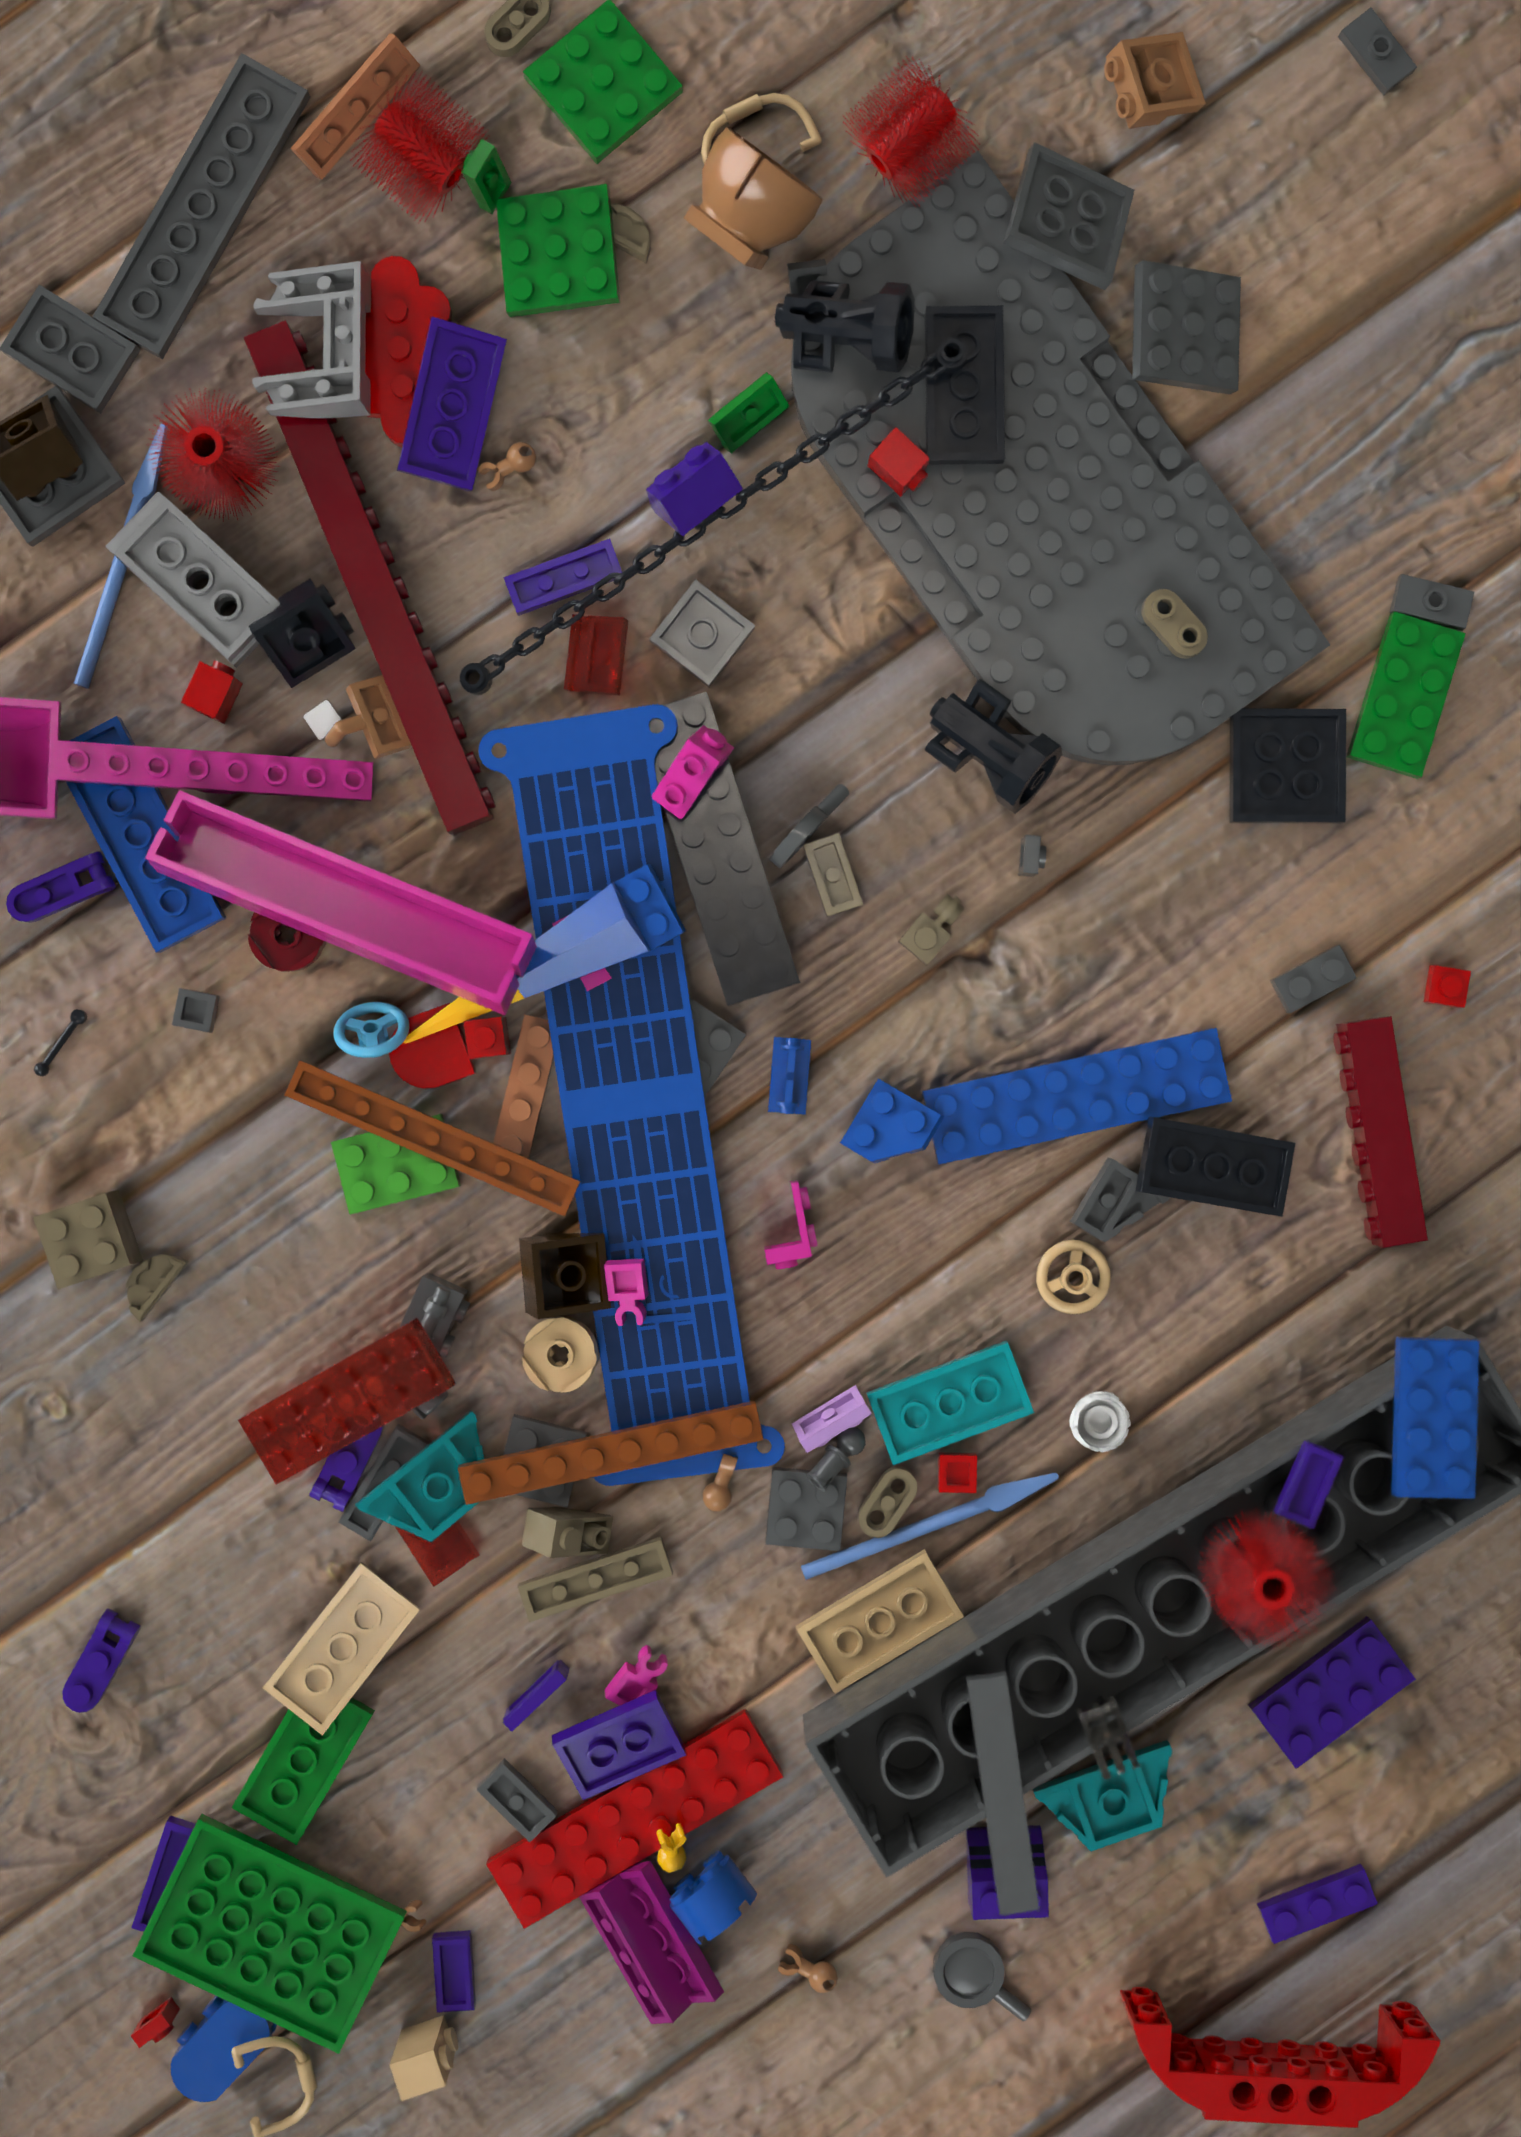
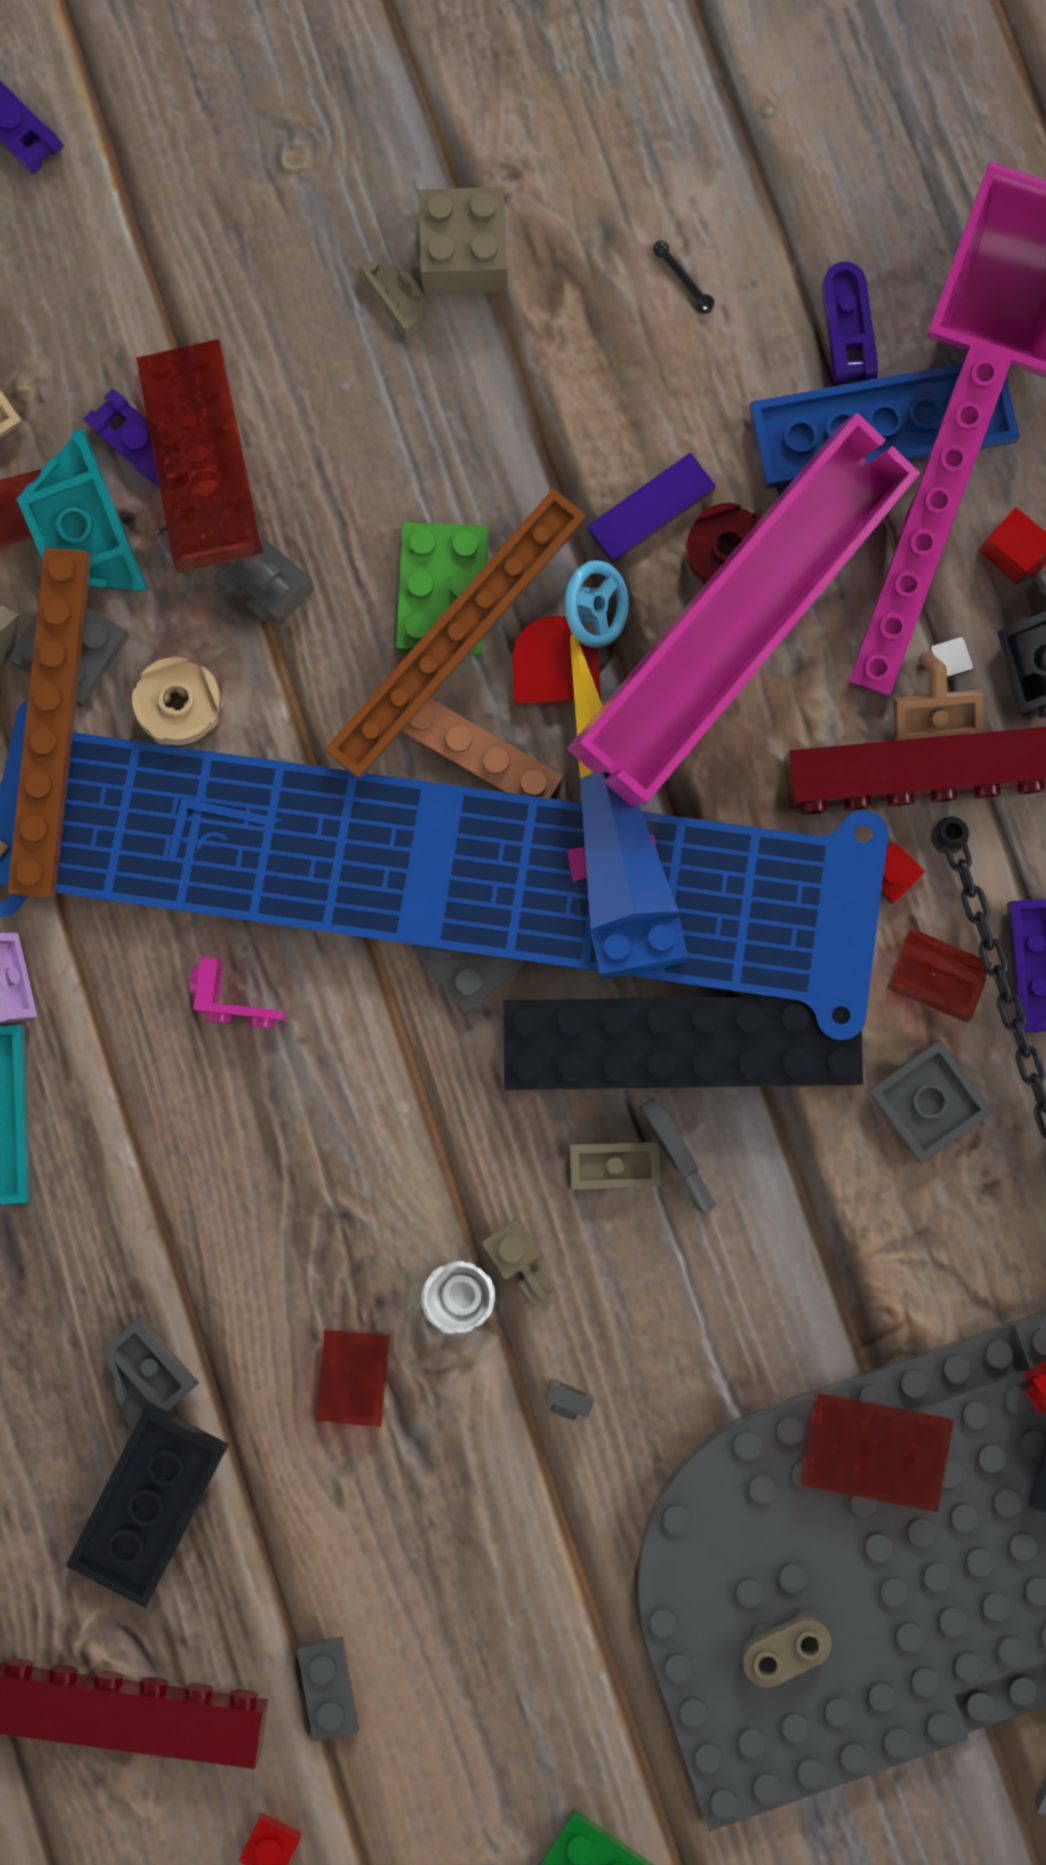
camera: 105 degrees right, 5 degrees down
dark grey plate [172,988,220,1033] -> none
dark grey tile [338,1424,430,1542] -> none
red brick [463,1016,511,1059] -> none
dark brown slope [519,1233,611,1319] -> none
dark pink plate [604,1259,649,1326] -> none
dark pink bracket [652,725,734,819] -> none
blue hinge [768,1037,811,1115] -> none
blue plate [840,1078,944,1163] -> none
blue plate [922,1028,1232,1164] -> none
black piece [925,679,1062,814] -> none
tan piece [1036,1240,1111,1314] -> none
black plate [1229,708,1346,824] -> none
none -> clear red plate [316,1329,390,1427]
none -> white hair [421,1261,496,1334]
none -> dark purple tile [587,452,716,564]
none -> clear red plate [799,1391,954,1513]
none -> red plate [881,842,925,904]

